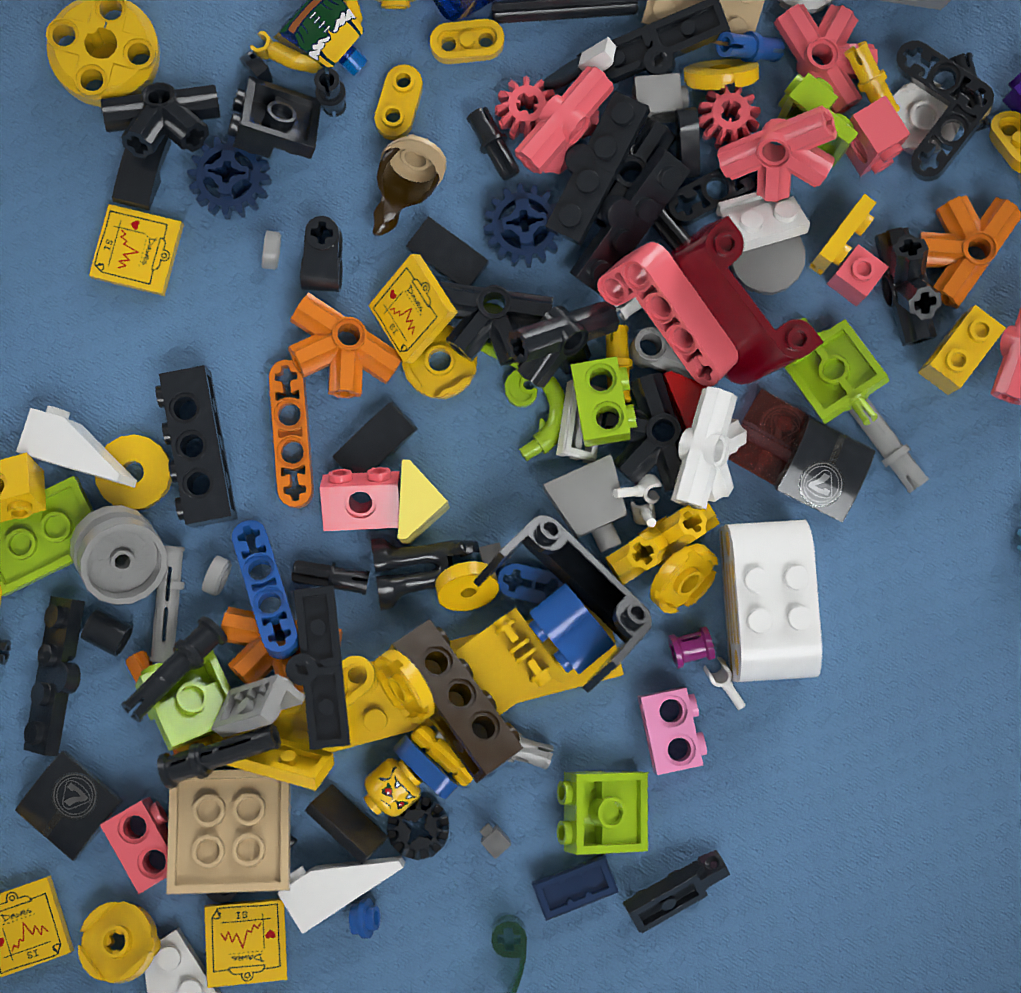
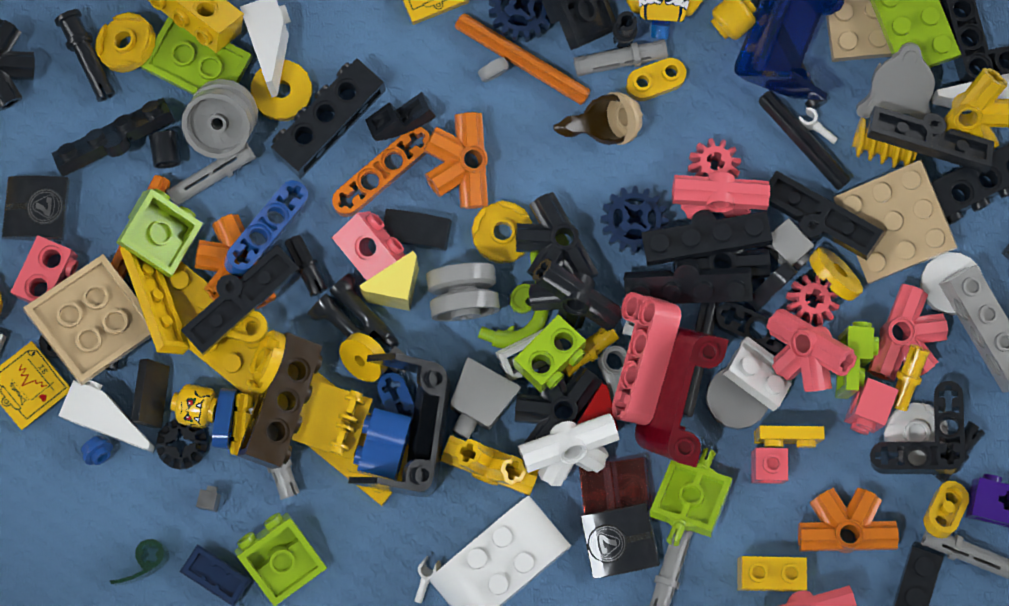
camera: 55 degrees right, 5 degrees down
black pin [121,616,228,722] -> none
black pin [157,723,281,789] -> none
light grey tile [202,555,232,596] -> none
light grey bracket [211,674,305,738] -> none
black piece [300,216,343,292] -> none
yellow tile [368,254,458,363] -> none
black tile [406,216,489,286] -> none
yellow plate [430,19,504,64] -> none
black axle [467,107,520,181] -> none
piece [543,37,616,90] -> none
white hand [613,474,662,504] -> none
white hand [631,501,656,527] -> none
bright pink brick [637,687,707,775] -> none
yellow tile [650,543,718,614] -> none
magenta bush [668,626,715,669] -> none
blue pin [716,31,785,62] -> none
black piece [874,227,942,346] -> none
none -> black slope [365,92,436,141]
none -> light grey wheel [426,262,500,322]
none -> orange axle [455,13,591,105]
none -> light grey pin [573,39,668,77]

